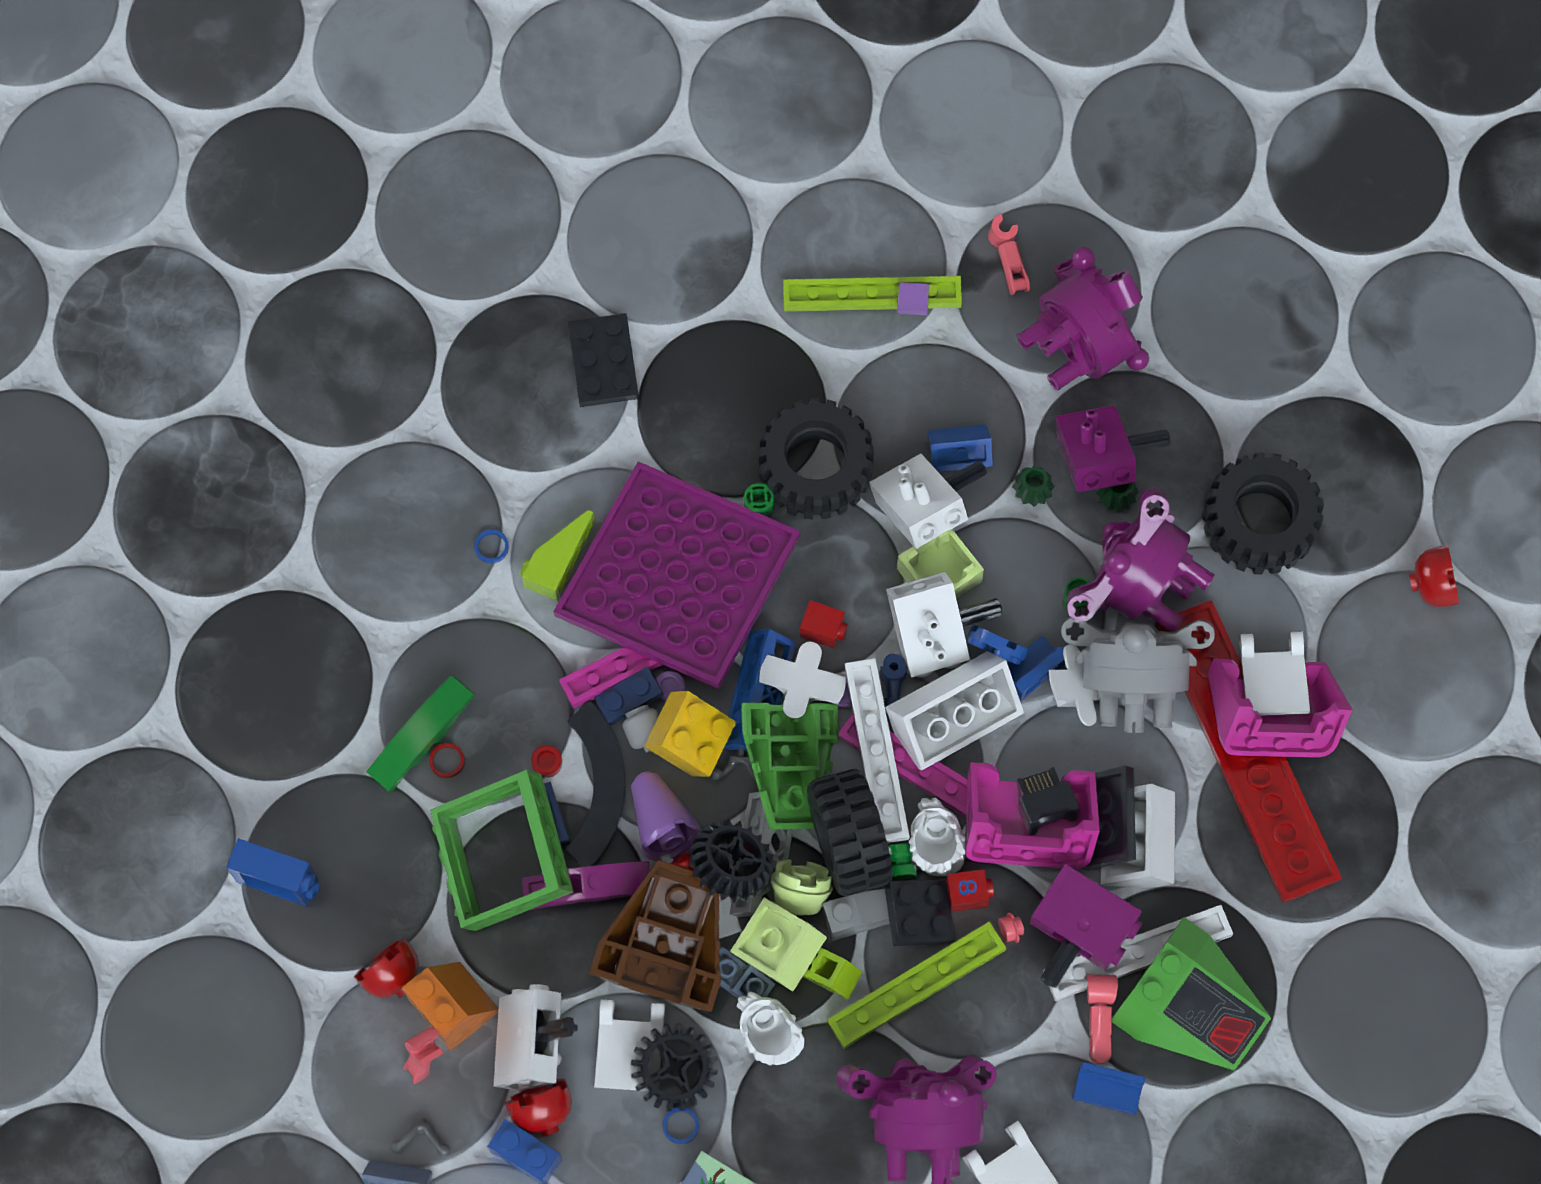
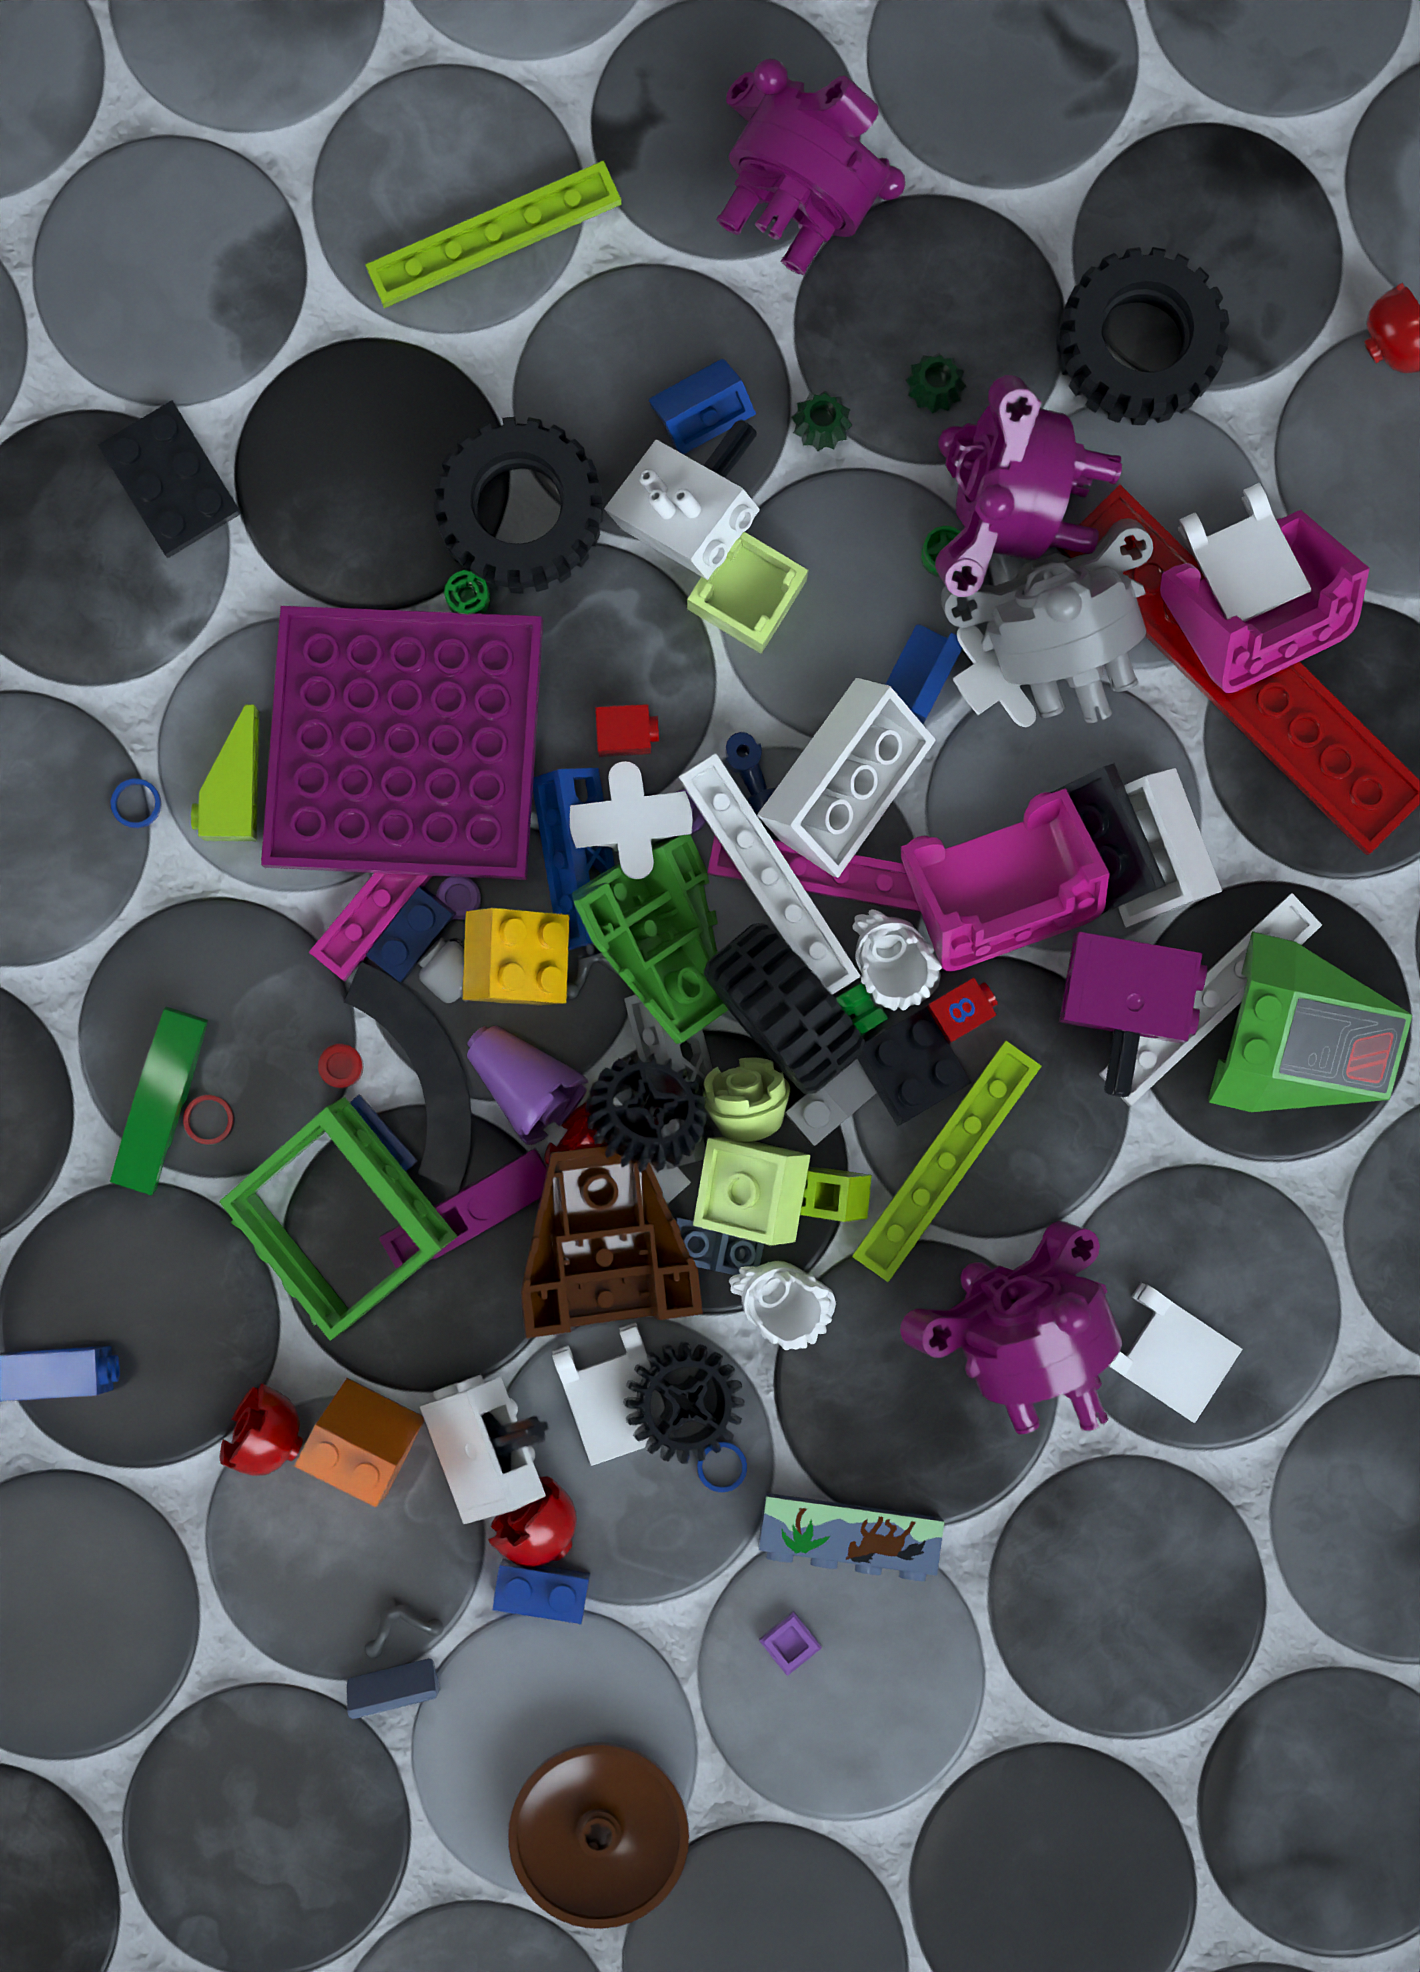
camera: 30 degrees left, 15 degrees up
coral piece [403,1026,443,1084] -> none
white piece [886,572,1002,678] -> none
medium lavender tile [897,282,929,315] -> none
blue plate [967,624,1029,665] -> none
coral piece [988,213,1030,295] -> none
coral plate [998,912,1024,943] -> none
black piece [1017,767,1080,836] -> none
magenta piece [1056,405,1170,493] -> none
blue panel [1072,1062,1146,1115] -> none
coral piece [1086,974,1118,1064] -> none

